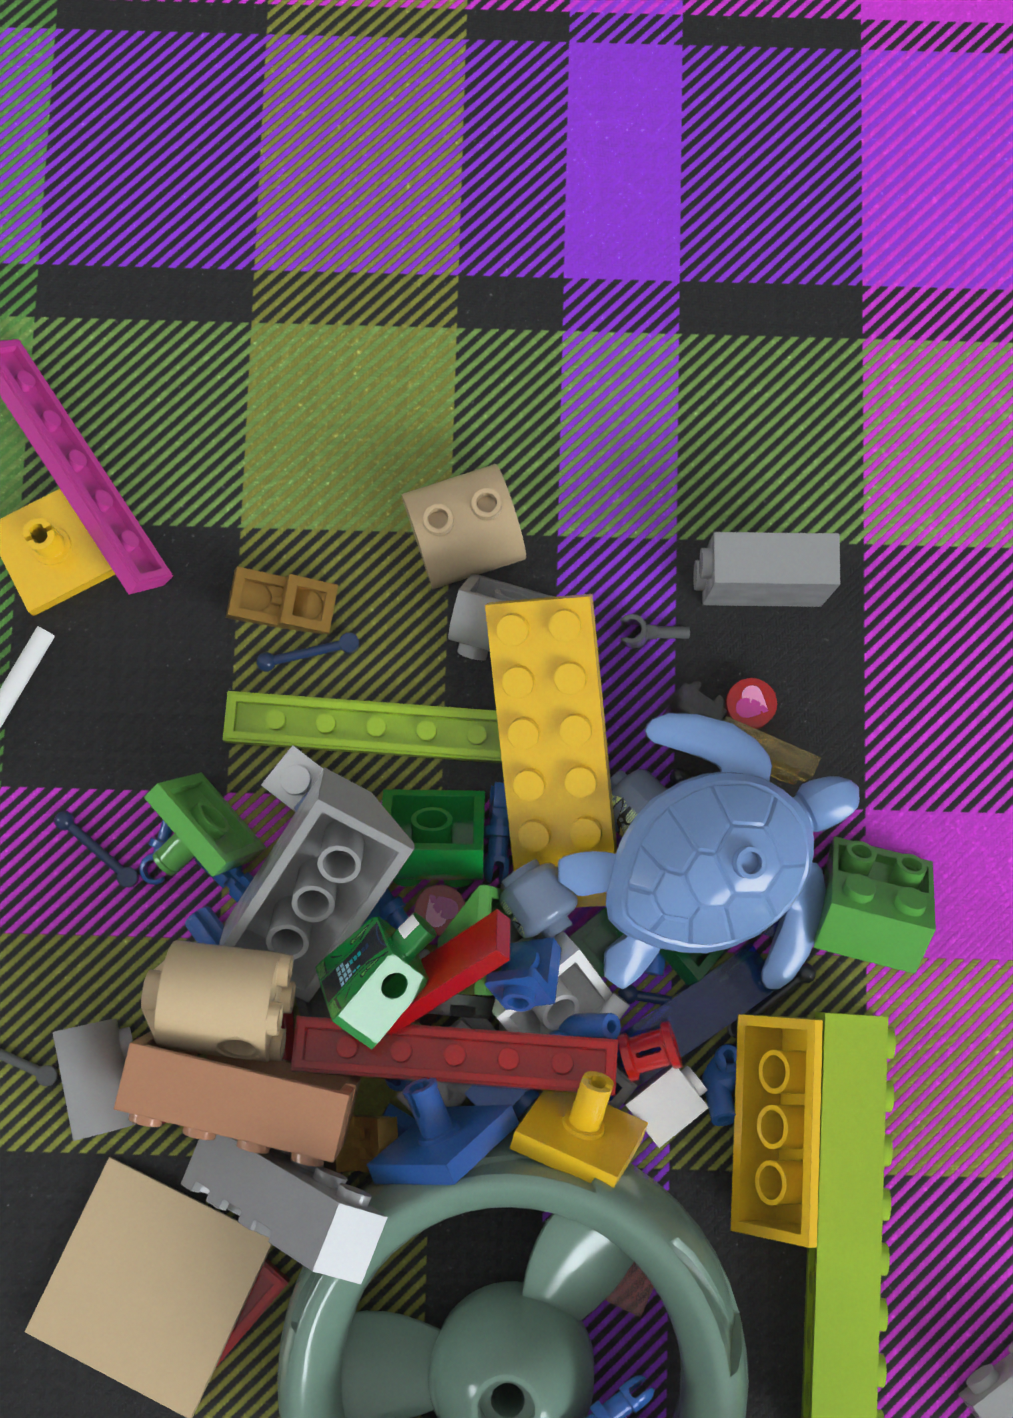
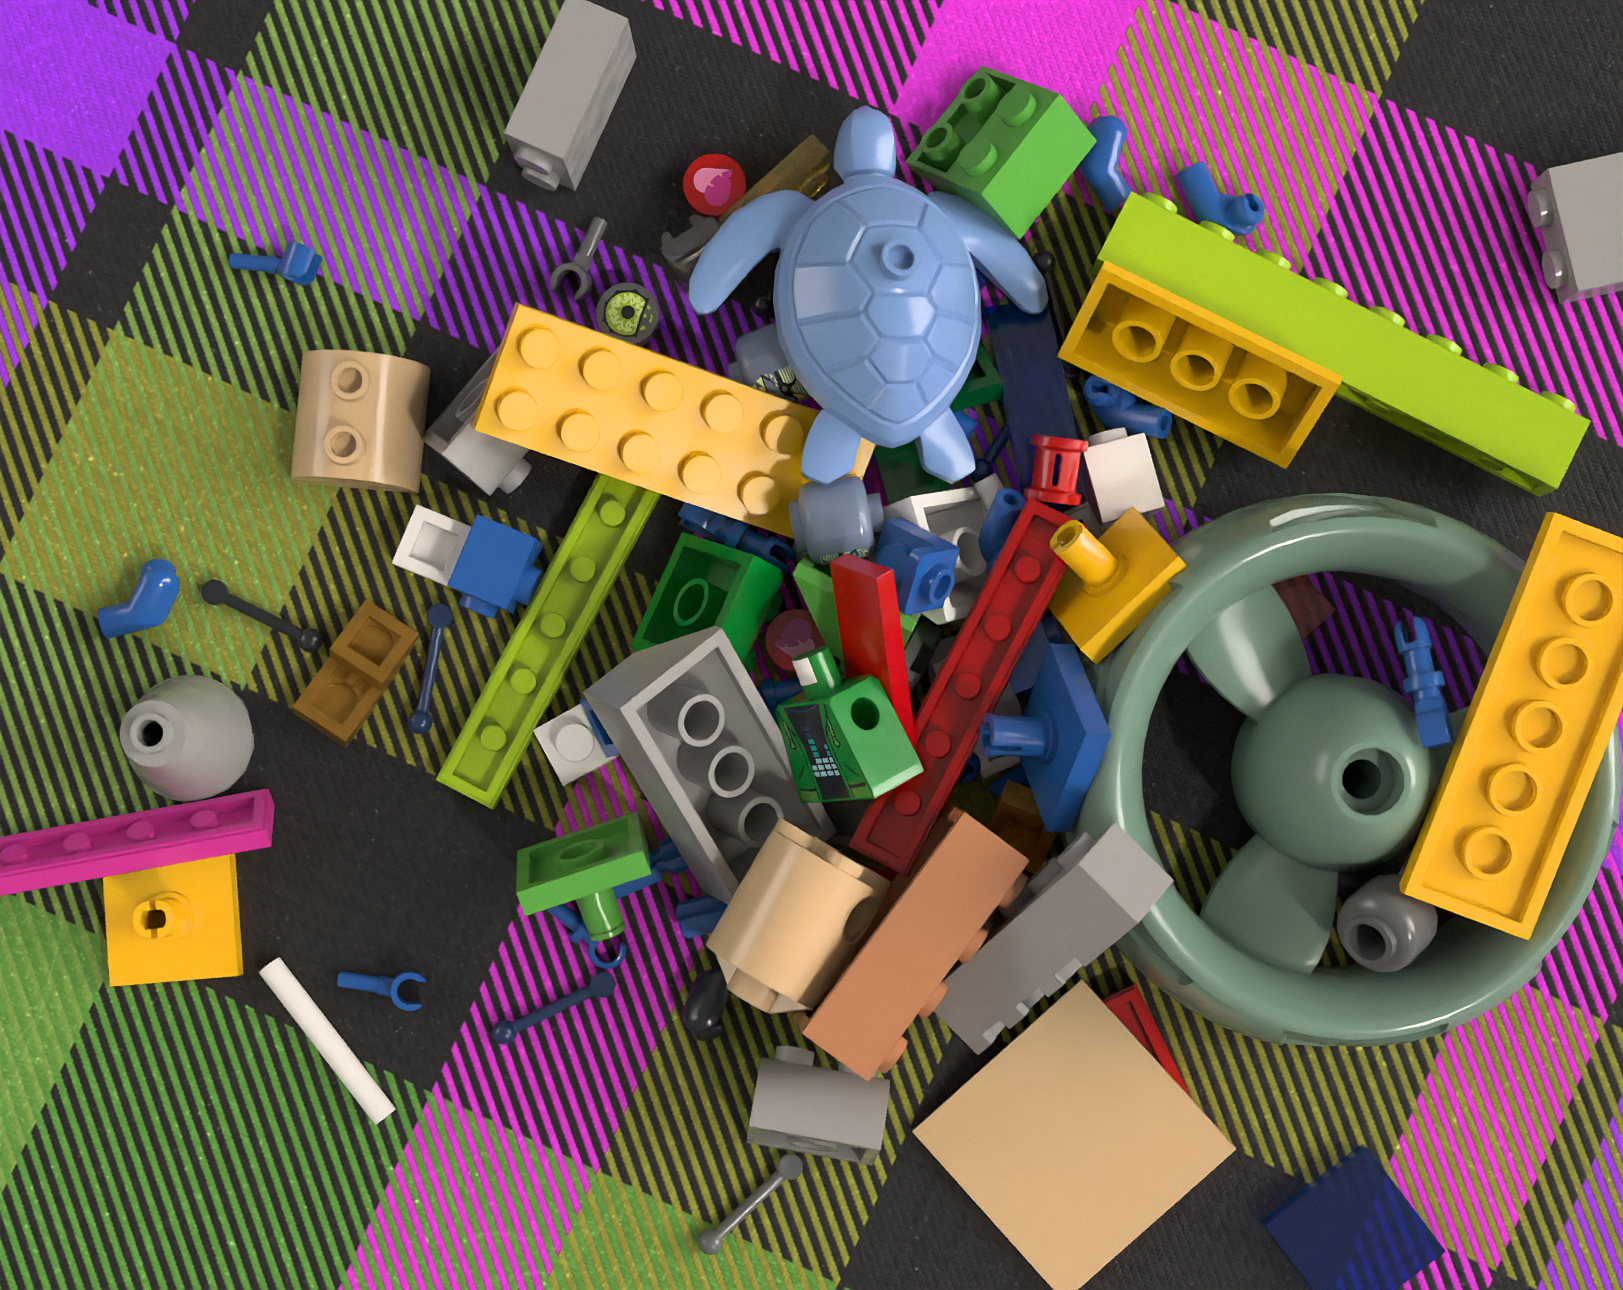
camera: 65 degrees left, 5 degrees up
none -> blue arm [98,559,180,639]
none -> light grey cone [120,675,254,802]
none -> black hinge [202,580,323,653]
none -> blue hand [229,241,323,286]
none -> blue hand [337,970,427,1011]
none -> white plate [392,505,471,588]
none -> blue brick [447,514,543,619]
none -> tile [596,283,660,346]
none -> black arm [683,965,733,1041]
none -> blue arm [1078,115,1133,212]
none -> blue arm [1176,162,1265,236]

